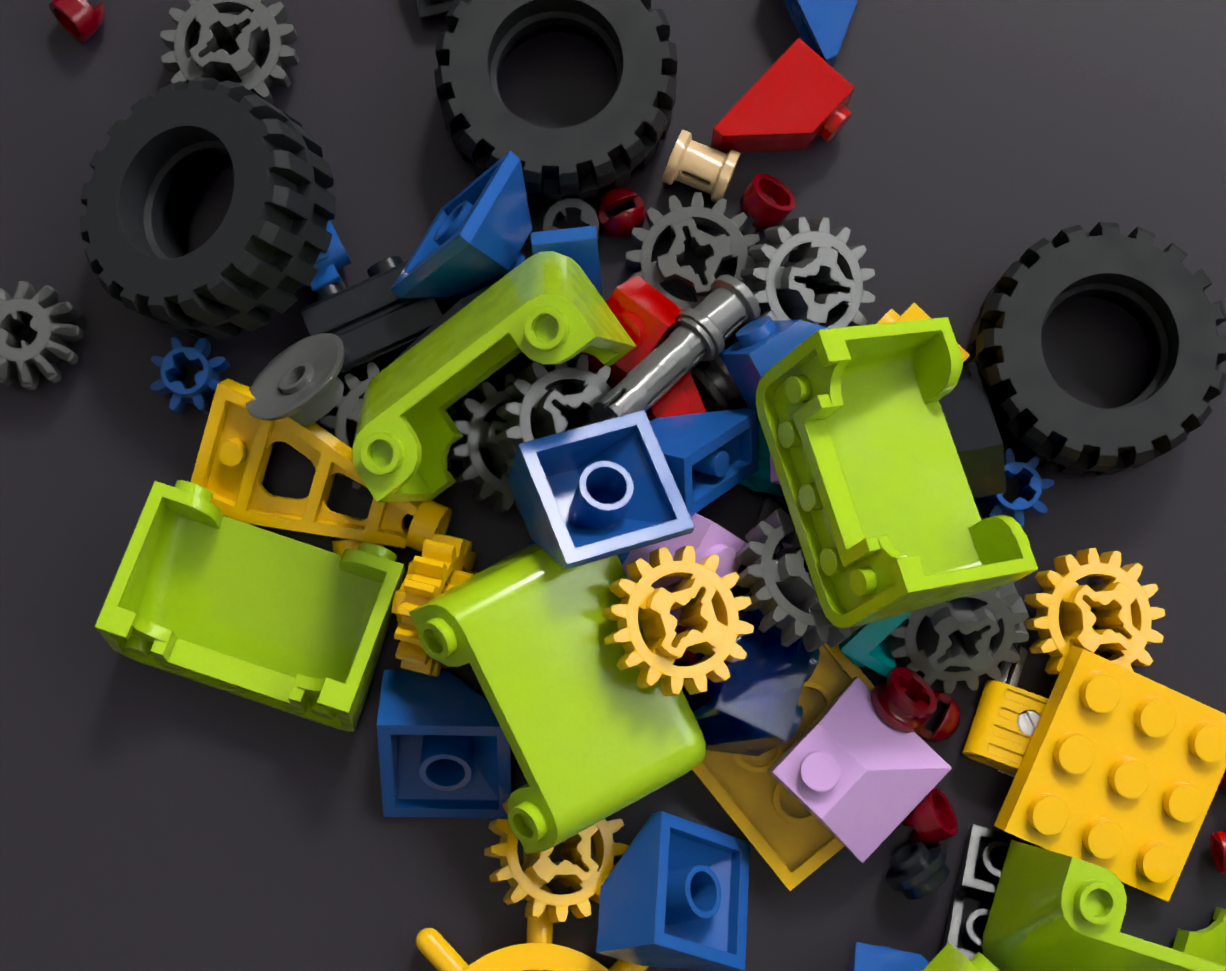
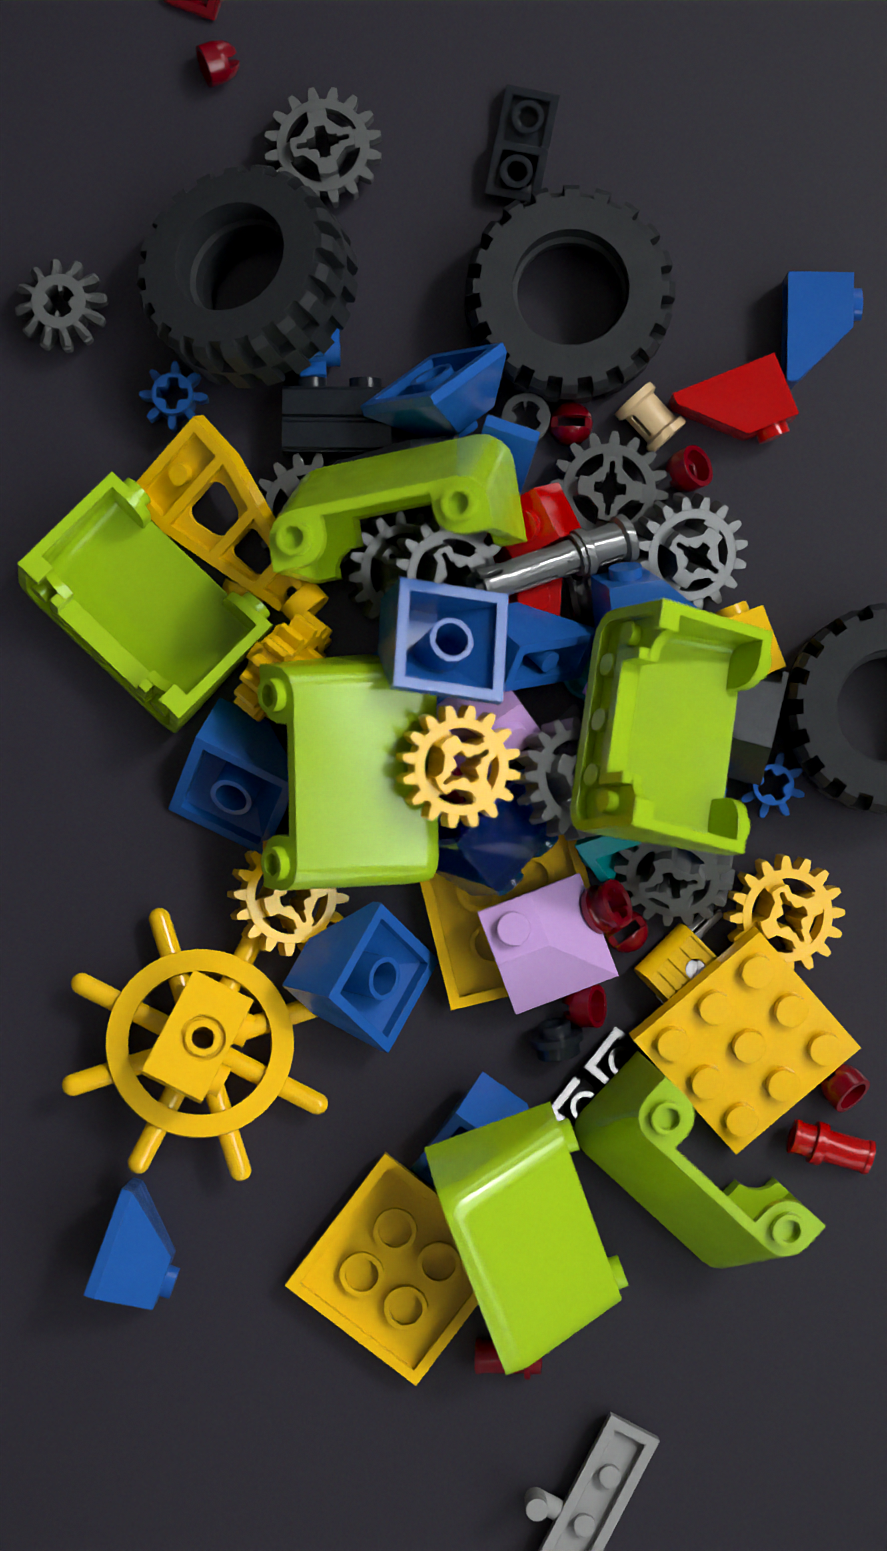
camera: 20 degrees right, 5 degrees up
dark grey piece [246,333,345,426] -> none

